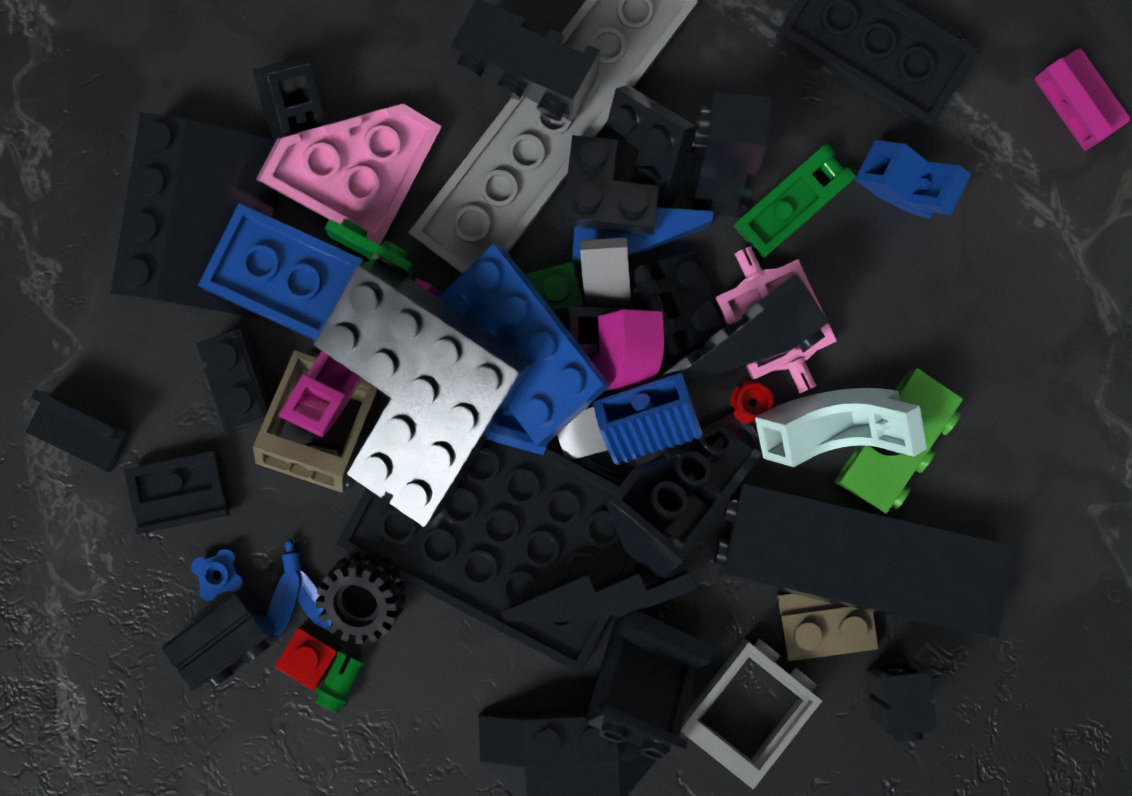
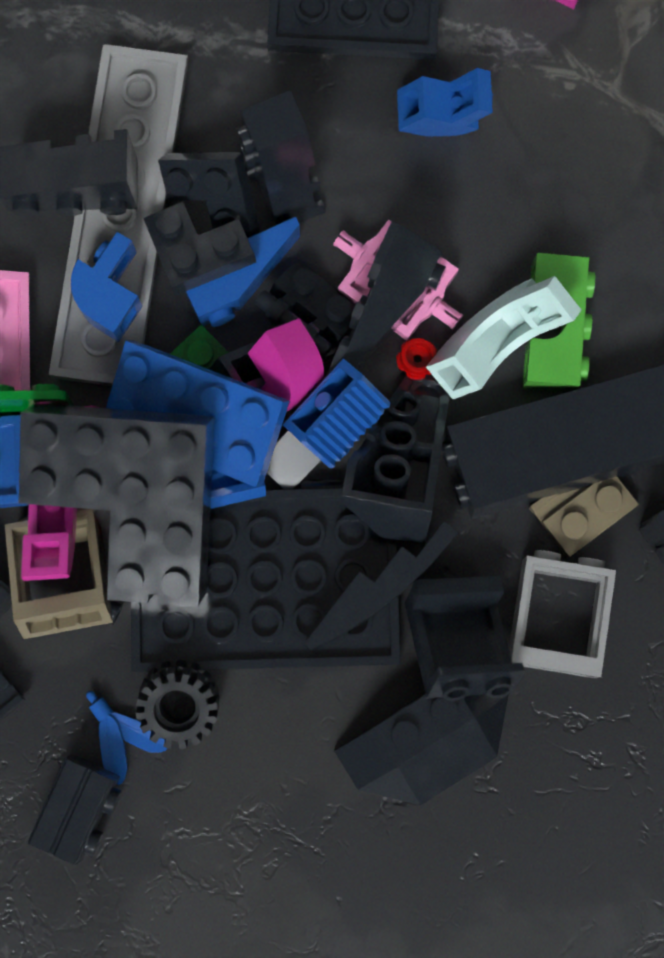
camera: 30 degrees left, 5 degrees down
blue plate [191,549,243,601] -> none
red plate [275,626,340,691] -> none
green pin [314,650,365,713] -> none
light grey slope [580,238,632,309] -> none
green plate [733,143,857,259] -> none
none -> blue brick [71,232,143,342]

